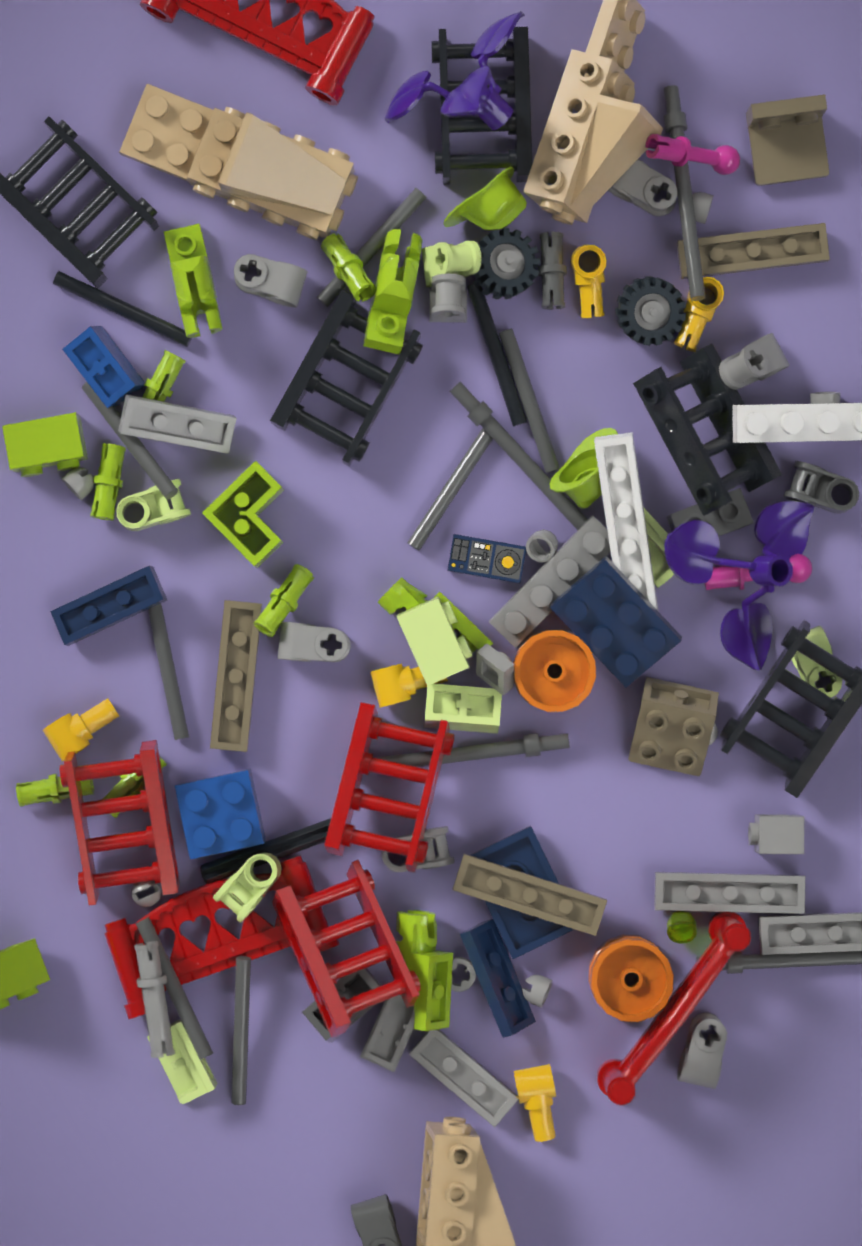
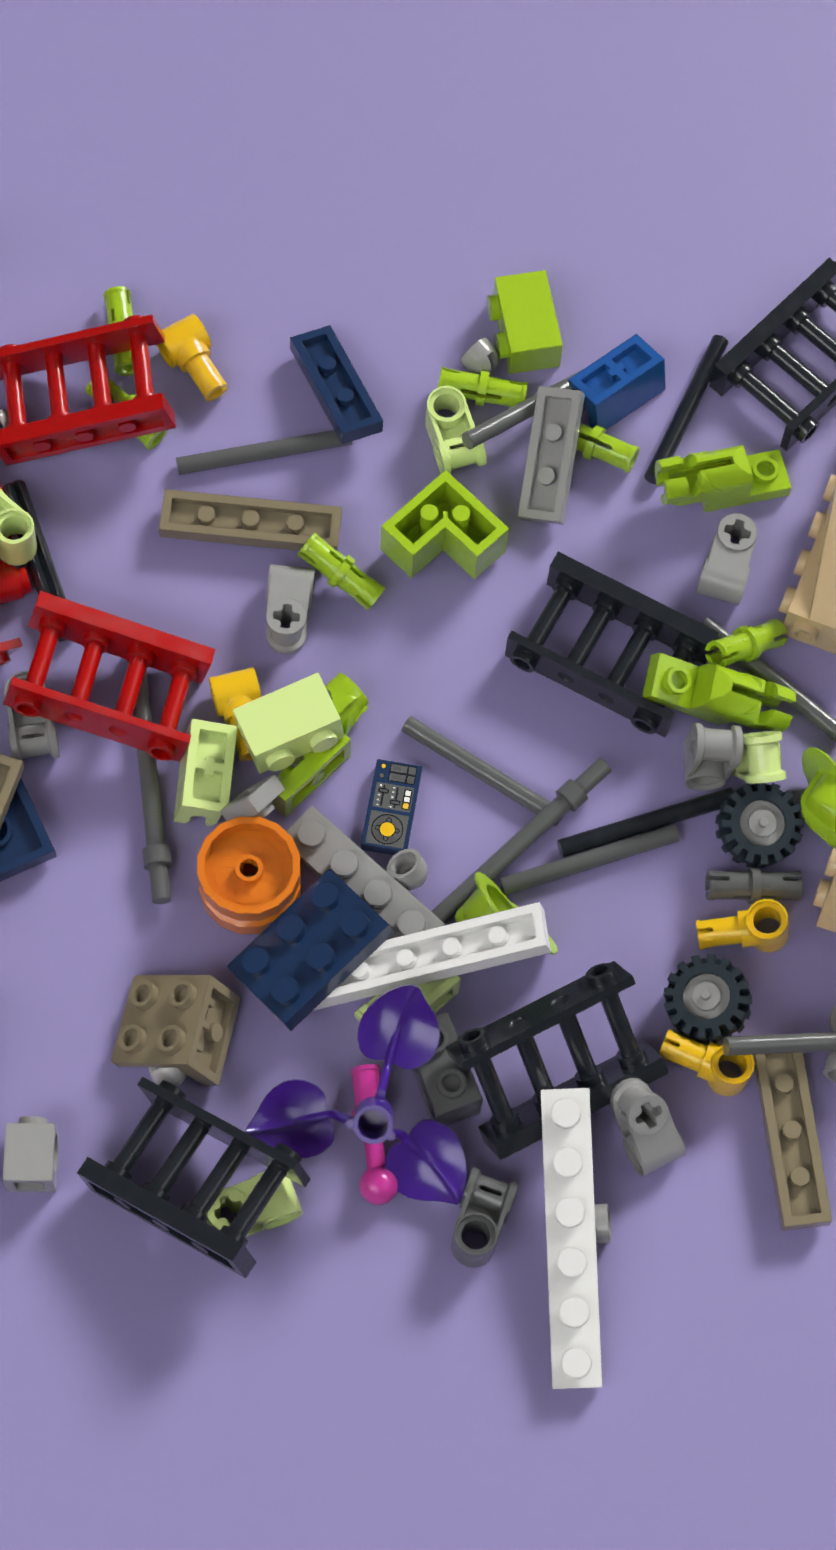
camera: 90 degrees right, 20 degrees down
blue brick [175,769,266,859] -> none

